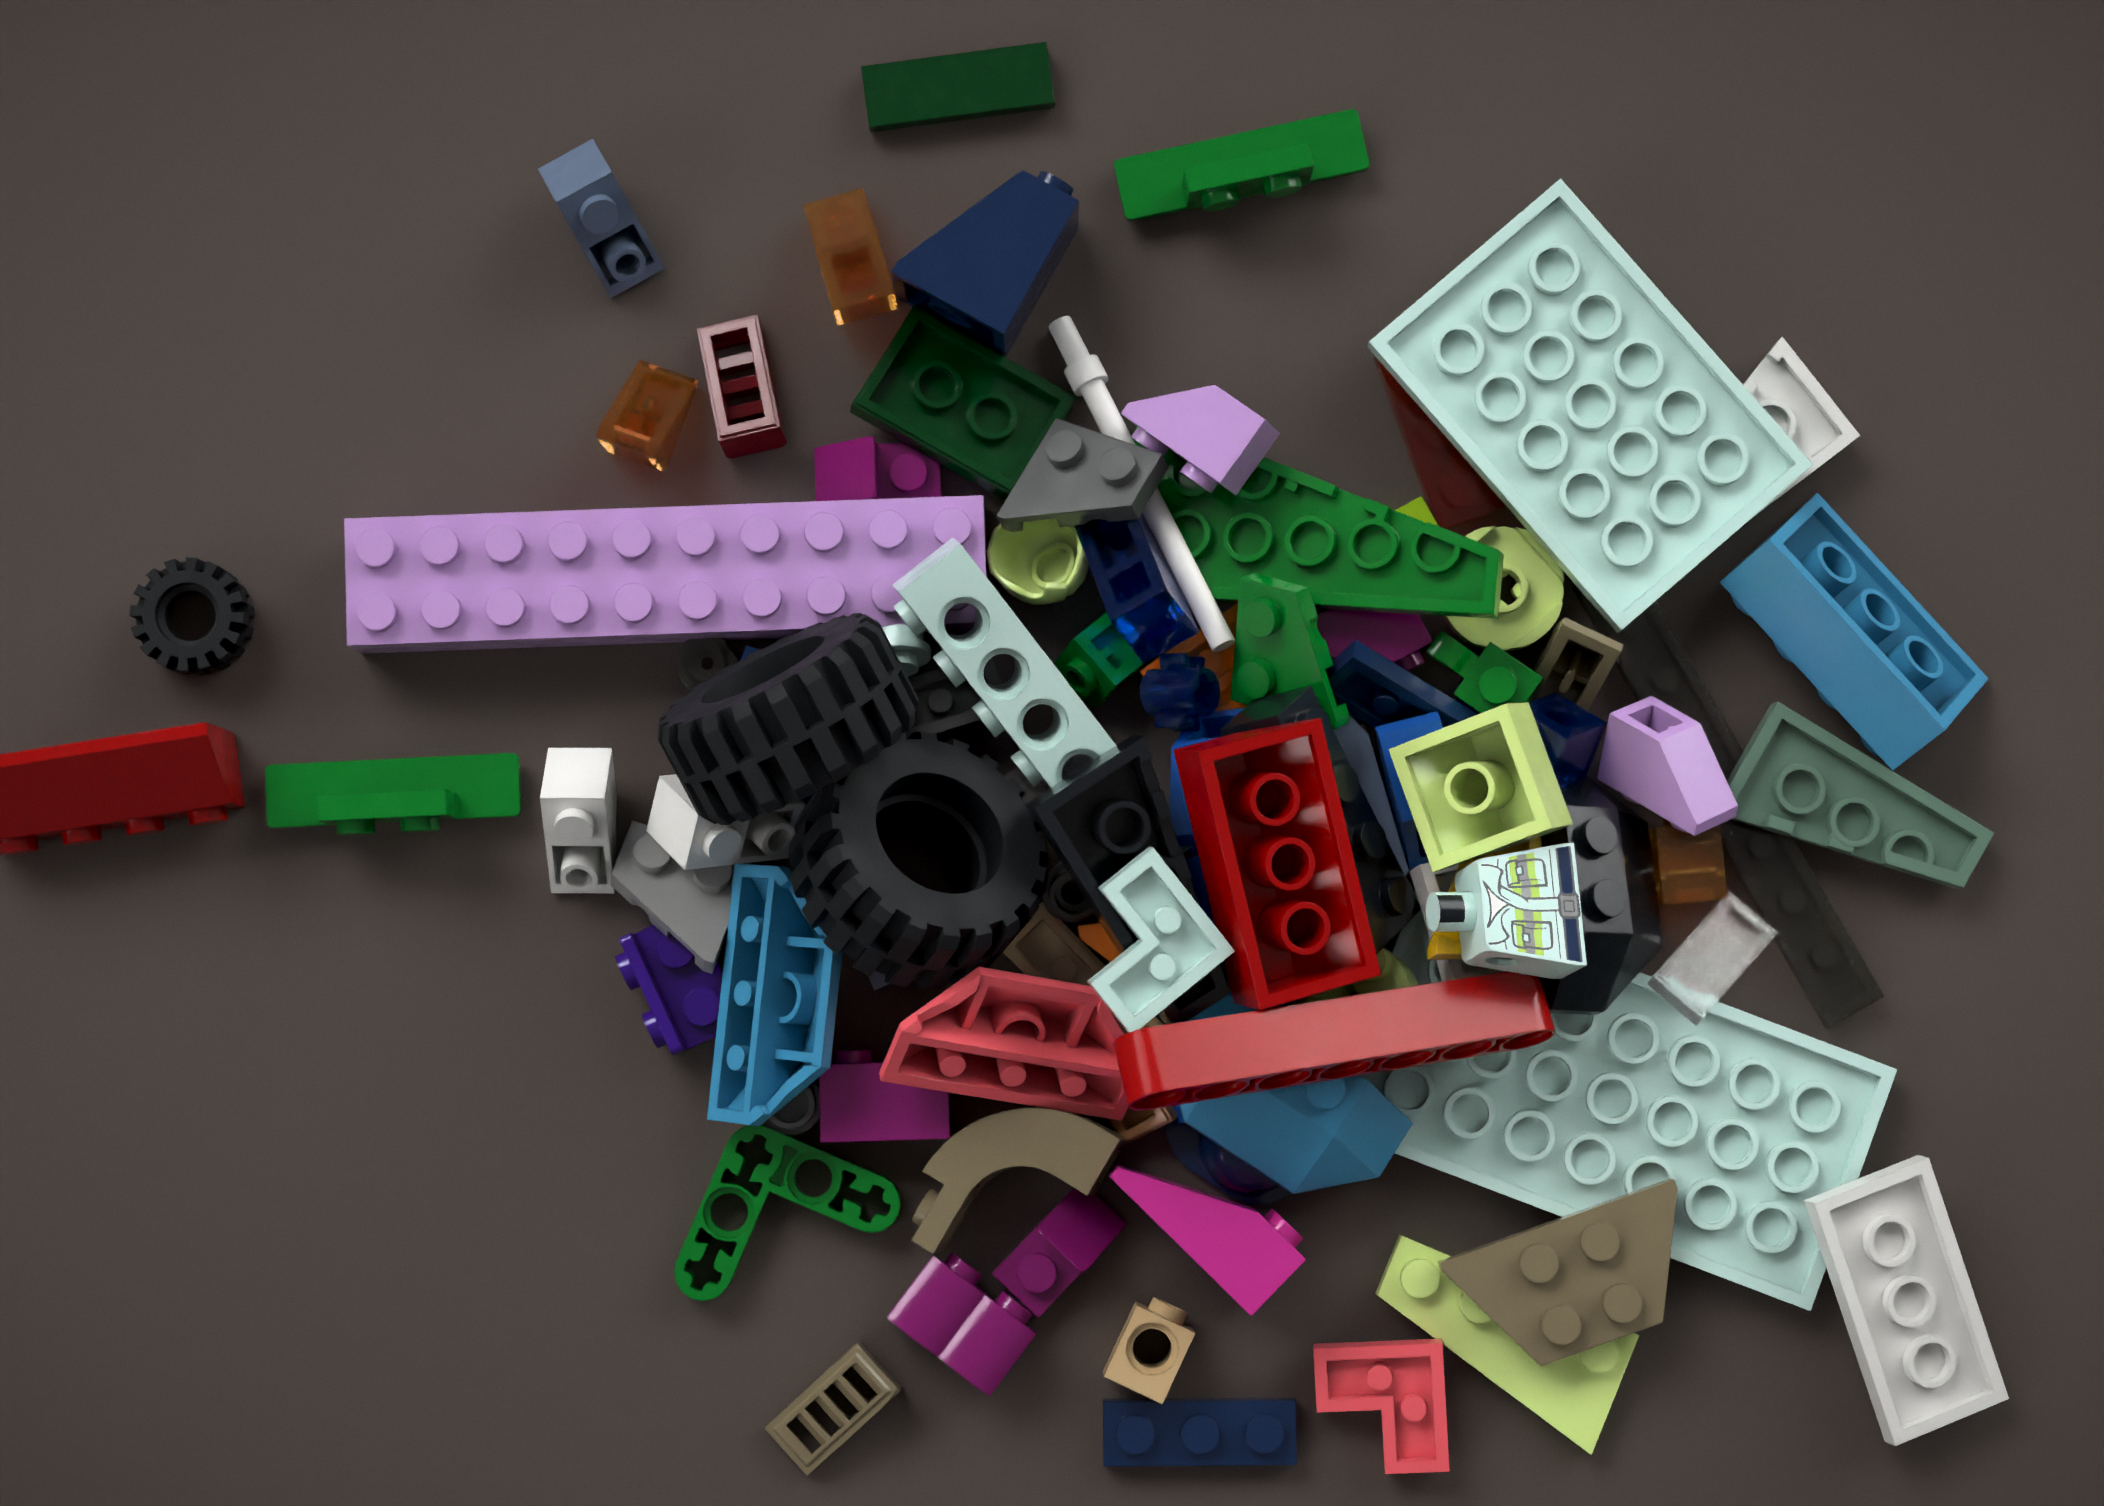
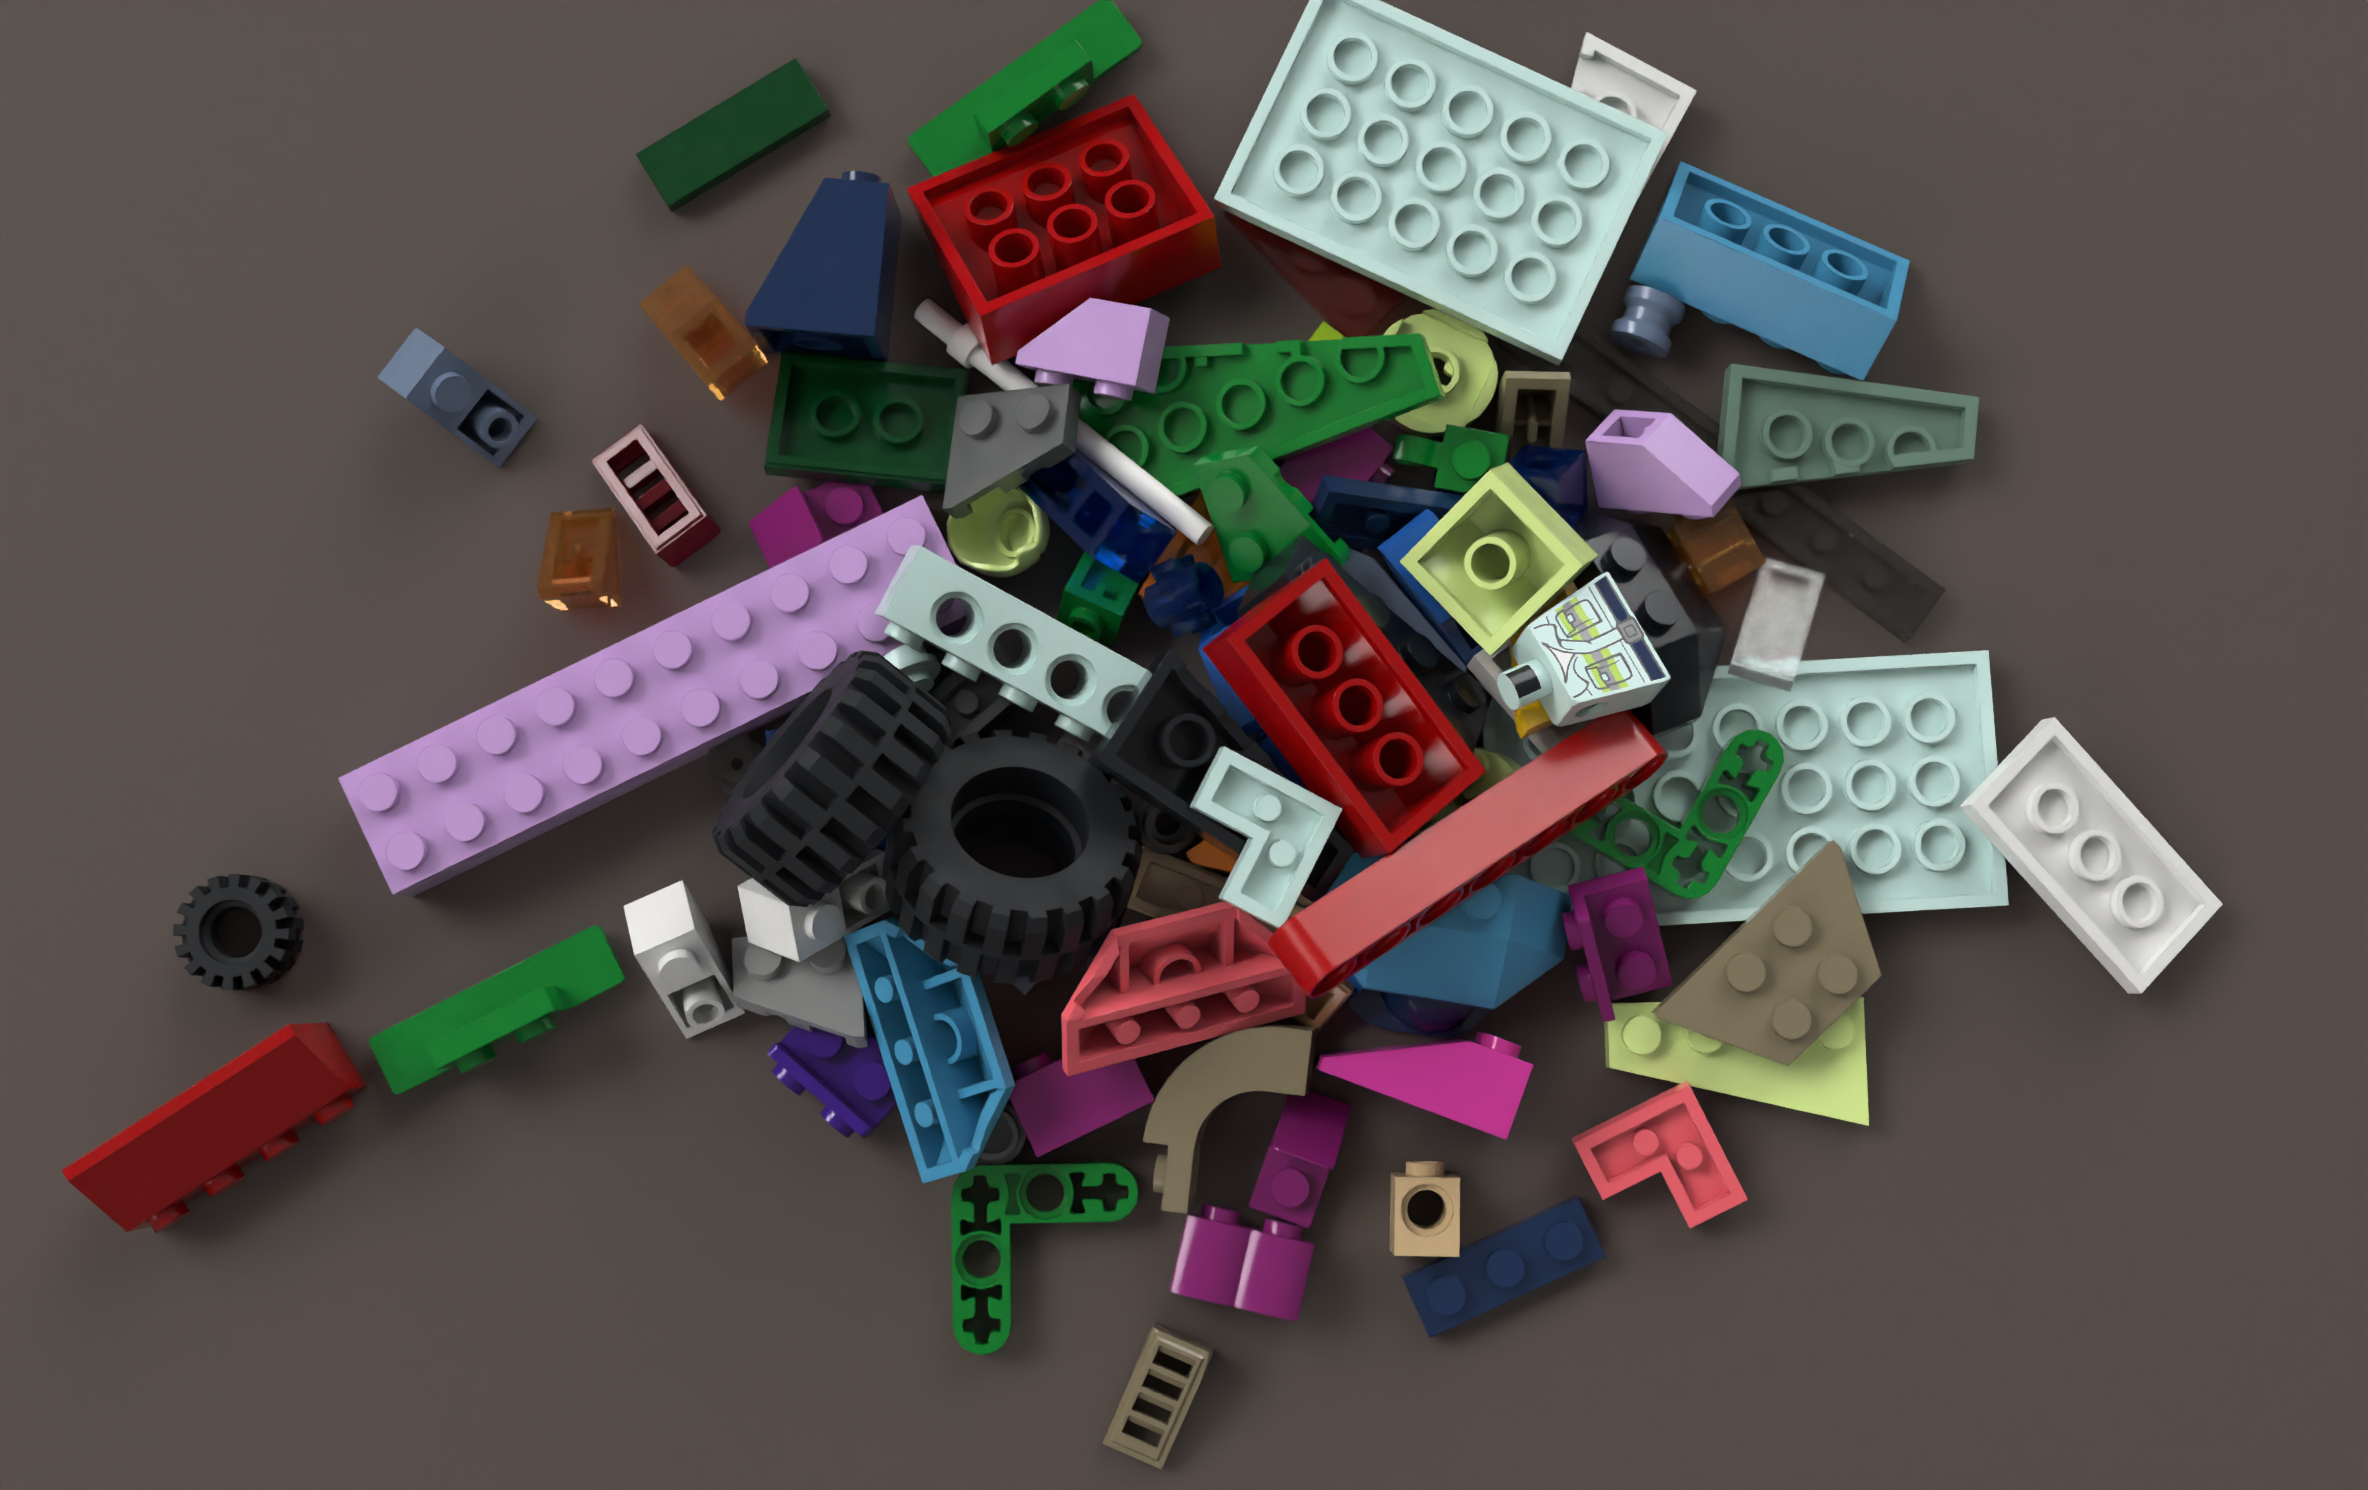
camera: 25 degrees left, 0 degrees up
none -> red slope [906,94,1221,365]
none -> magenta bracket [1561,866,1673,1023]
none -> green beam [1566,729,1784,899]
none -> sand blue wheel [1608,285,1686,358]

